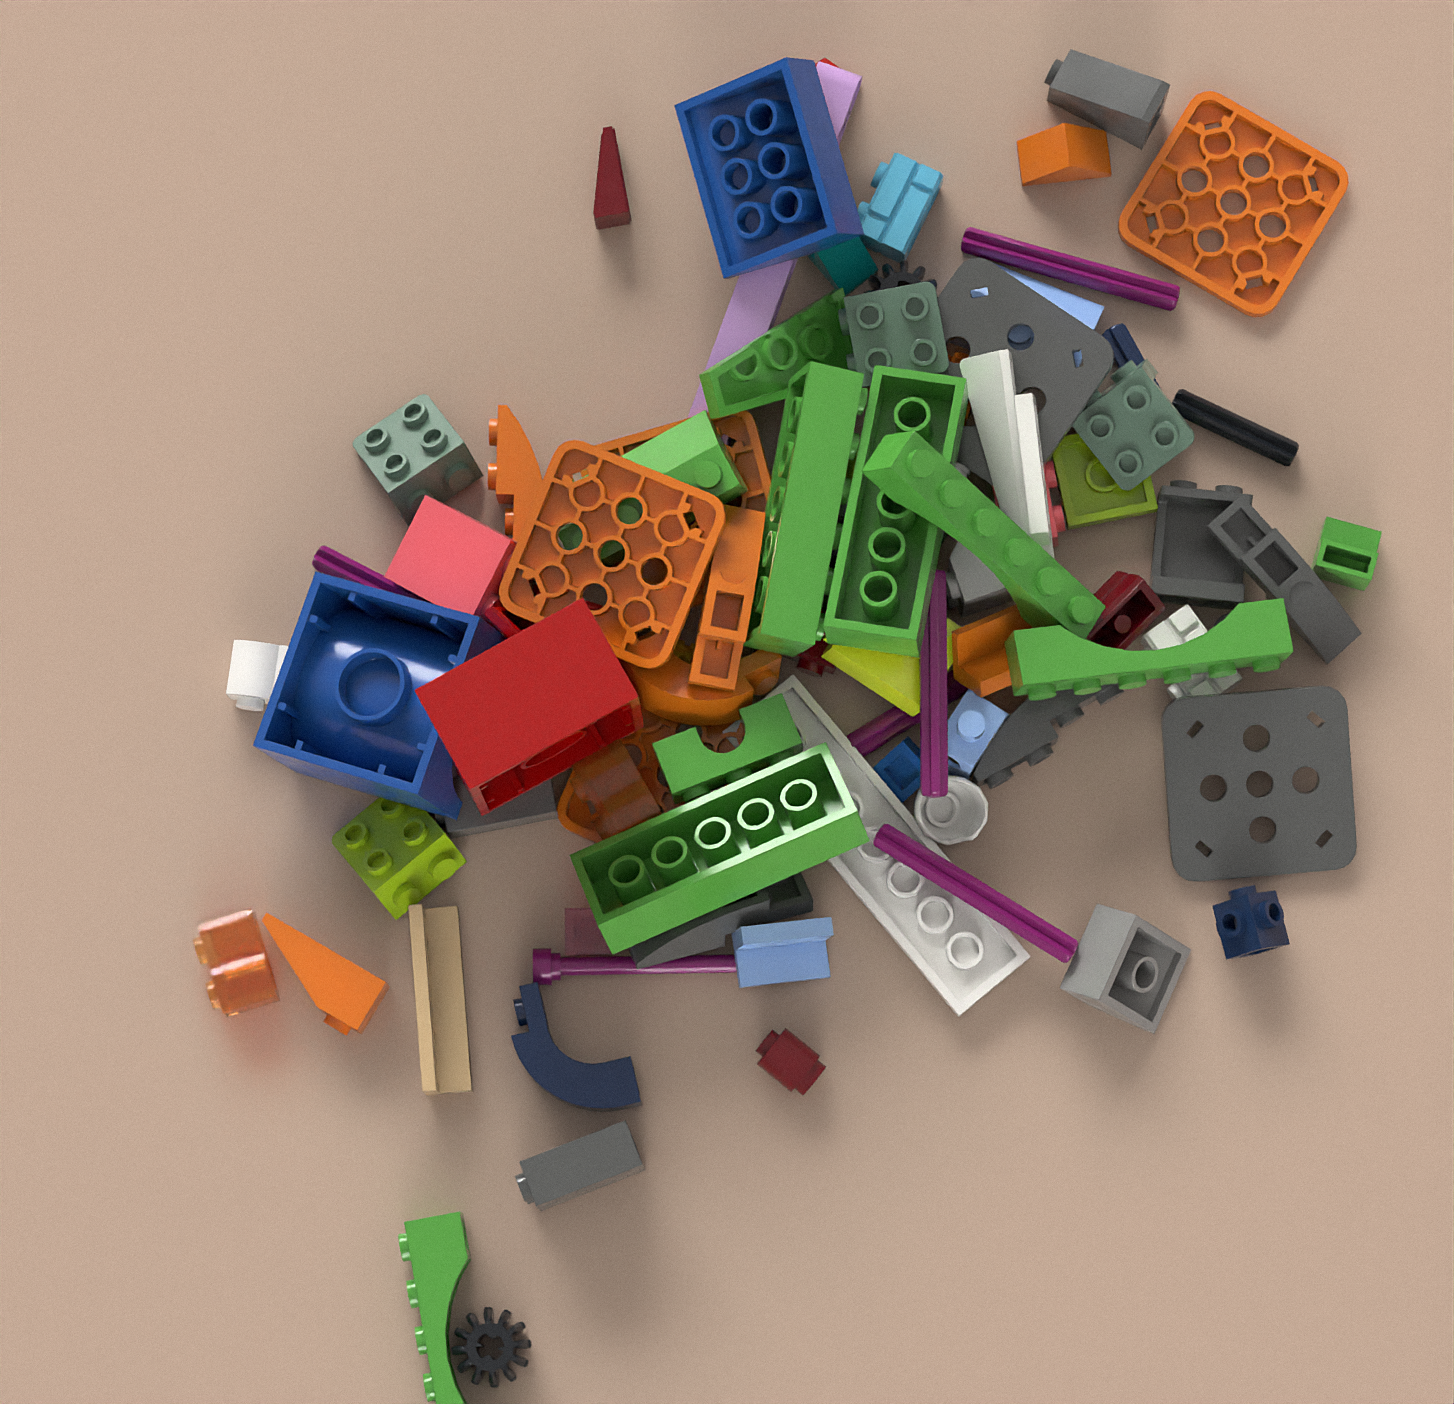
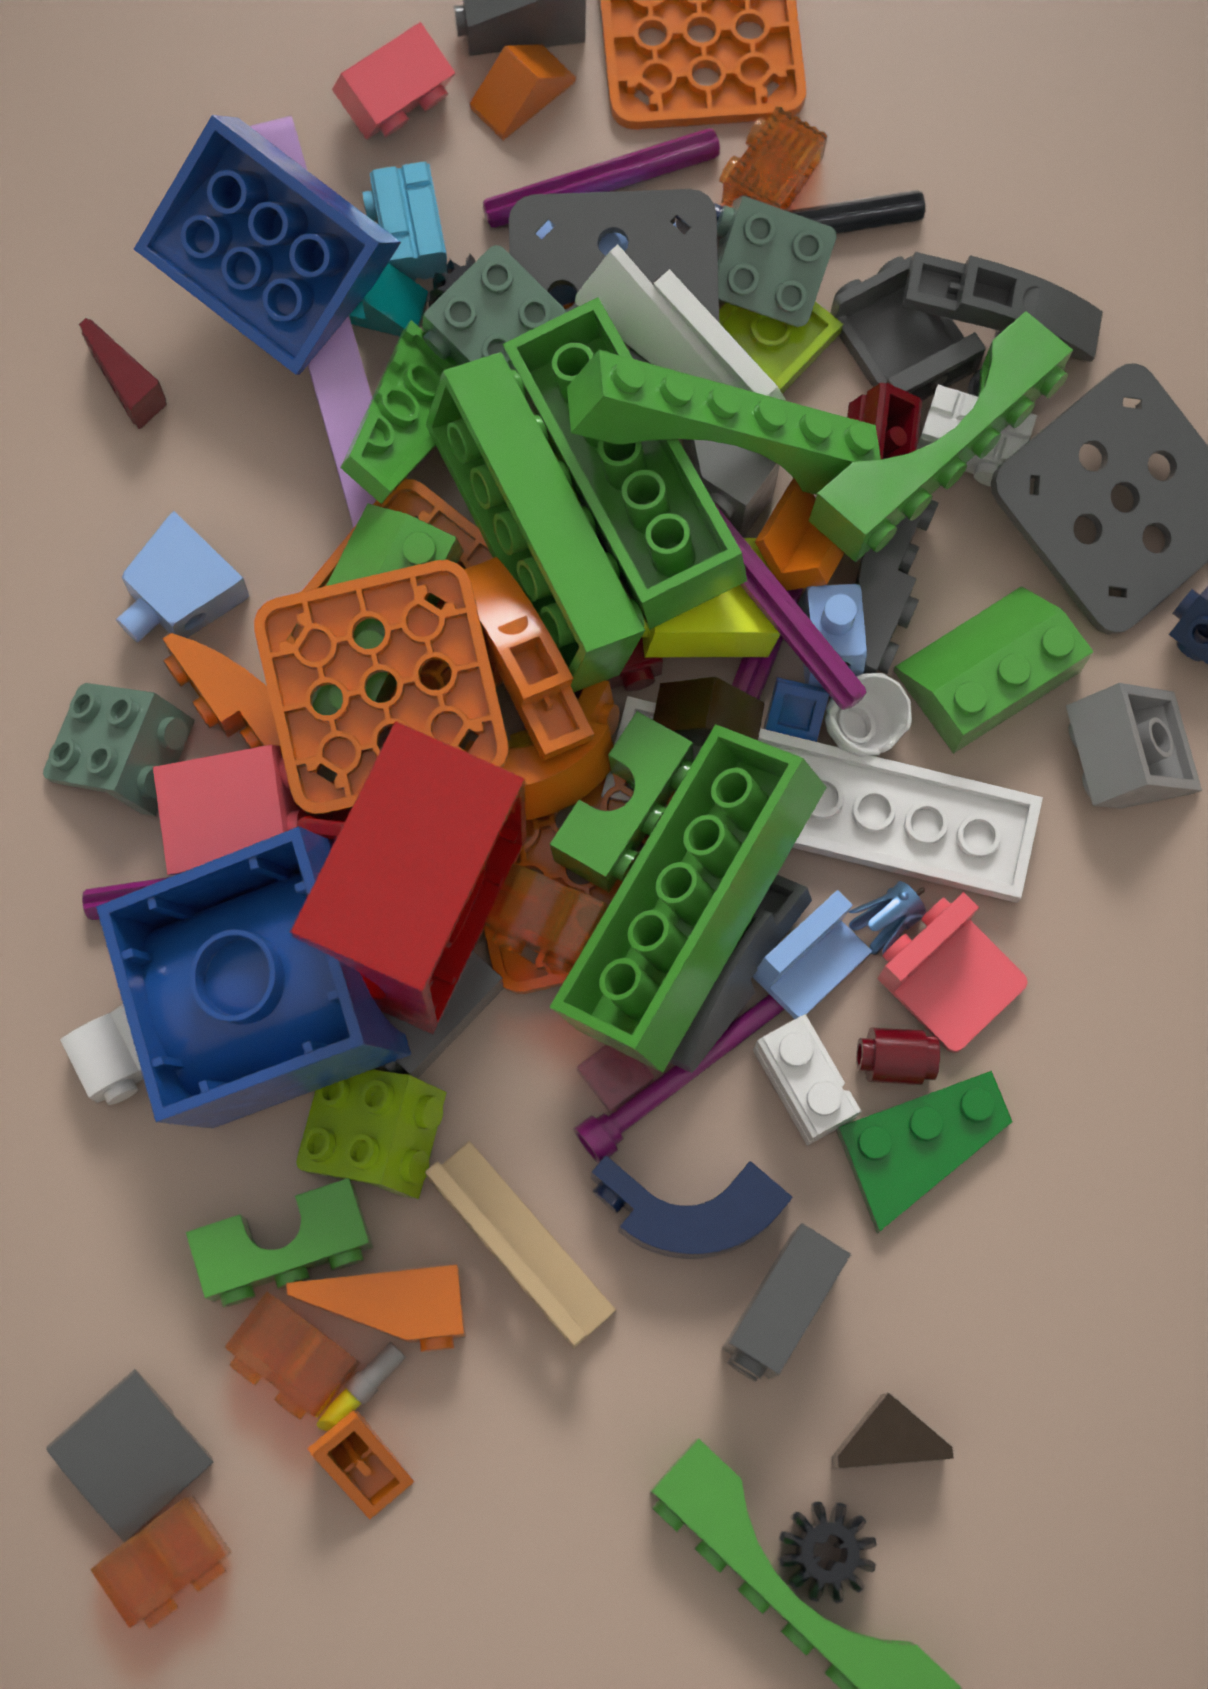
camera: 45 degrees left, 5 degrees down
magenta axle [873,823,1079,963] -> none
bright green piece [1311,517,1382,591] -> none
none -> dark grey slope [46,1369,214,1542]
none -> clear orange brick [90,1496,232,1630]
none -> light blue torso [116,511,249,643]
none -> bright green arch [186,1178,373,1307]
none -> orange slope [307,1410,414,1520]
none -> light grey piece [316,1342,406,1431]
none -> coral brick [332,22,455,140]
none -> dark brown slope [653,676,765,746]
none -> clear orange brick [719,107,828,211]
none -> white brick [753,1014,861,1146]
none -> dark brown slope [831,1393,954,1468]
none -> green wing [836,1071,1013,1233]
none -> flat silver piece [849,881,926,954]
none -> coral bracket [877,892,1028,1053]
none -> bright green slope [893,586,1094,754]

